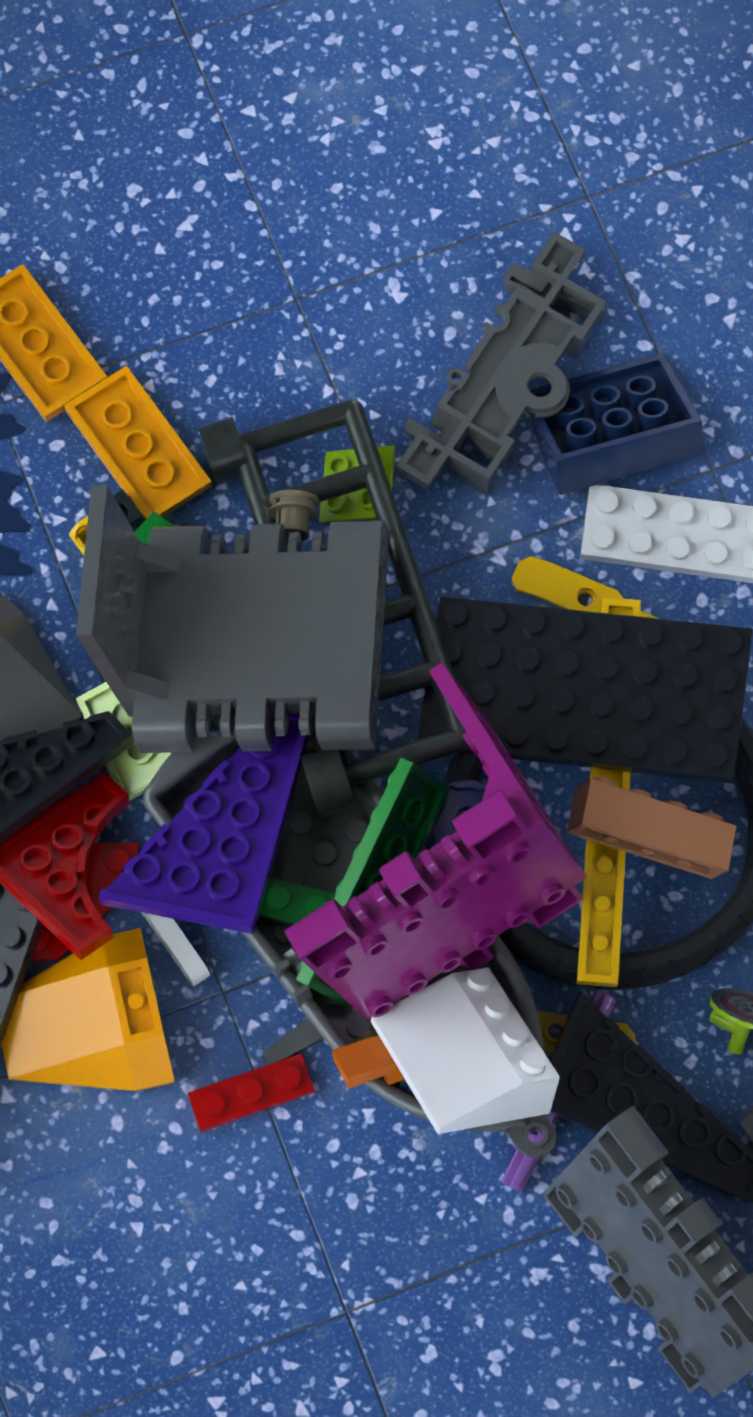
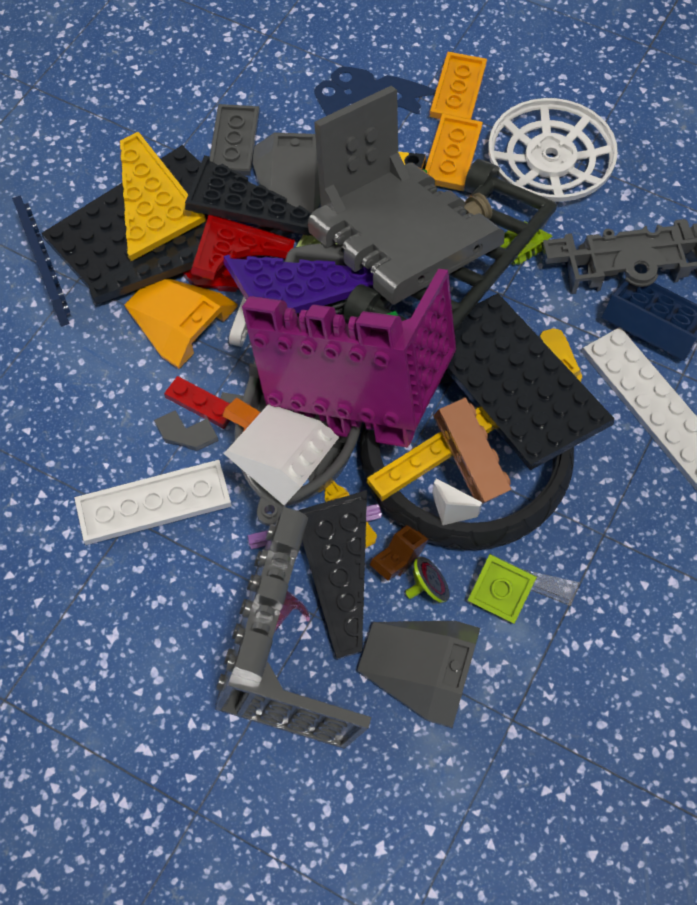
camera: 55 degrees right, 10 degrees down
none -> white plate [74,460,232,545]
none -> dark grey tile [154,410,219,451]
none -> reddish brown brick [370,525,429,581]
none -> white slope [432,479,482,525]
none -> white dish [488,98,618,202]

